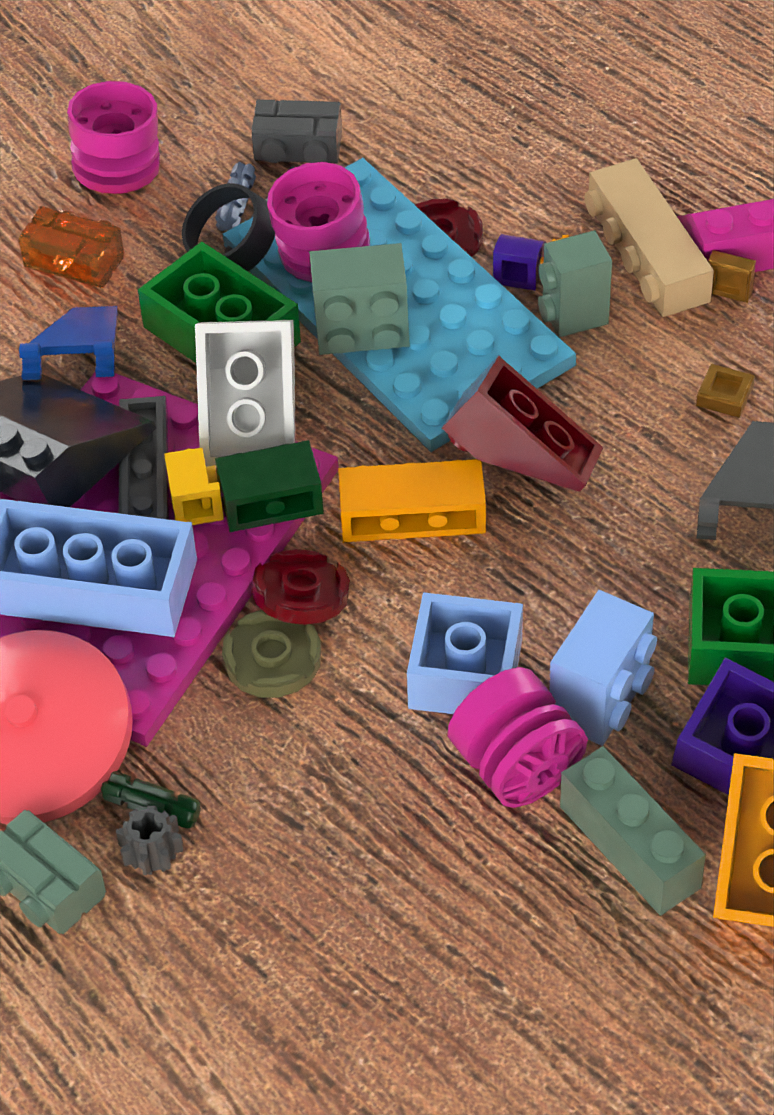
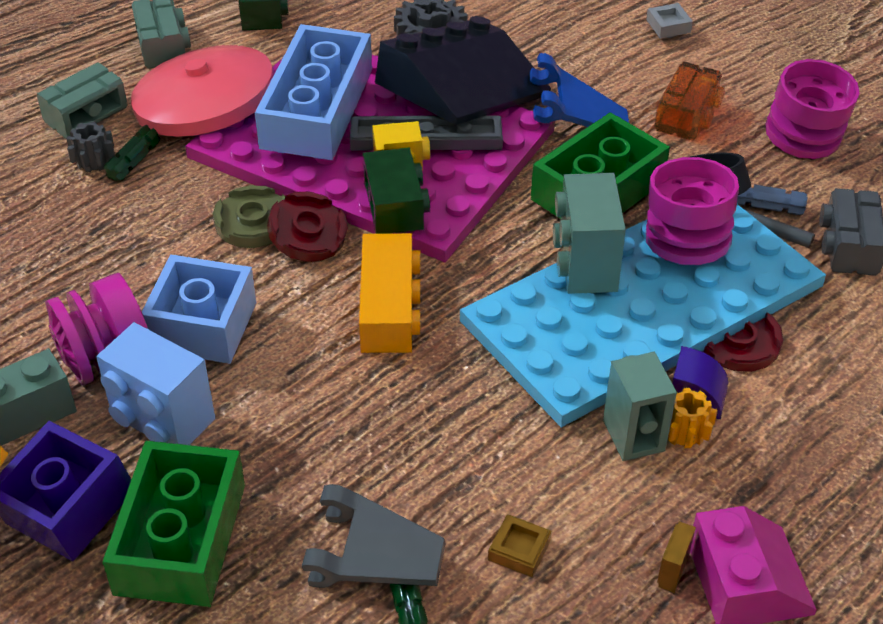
camera: 90 degrees right, 5 degrees down
white slope [195,320,295,467] -> none
dark red slope [441,355,603,492] -> none
tan brick [585,158,714,317] -> none

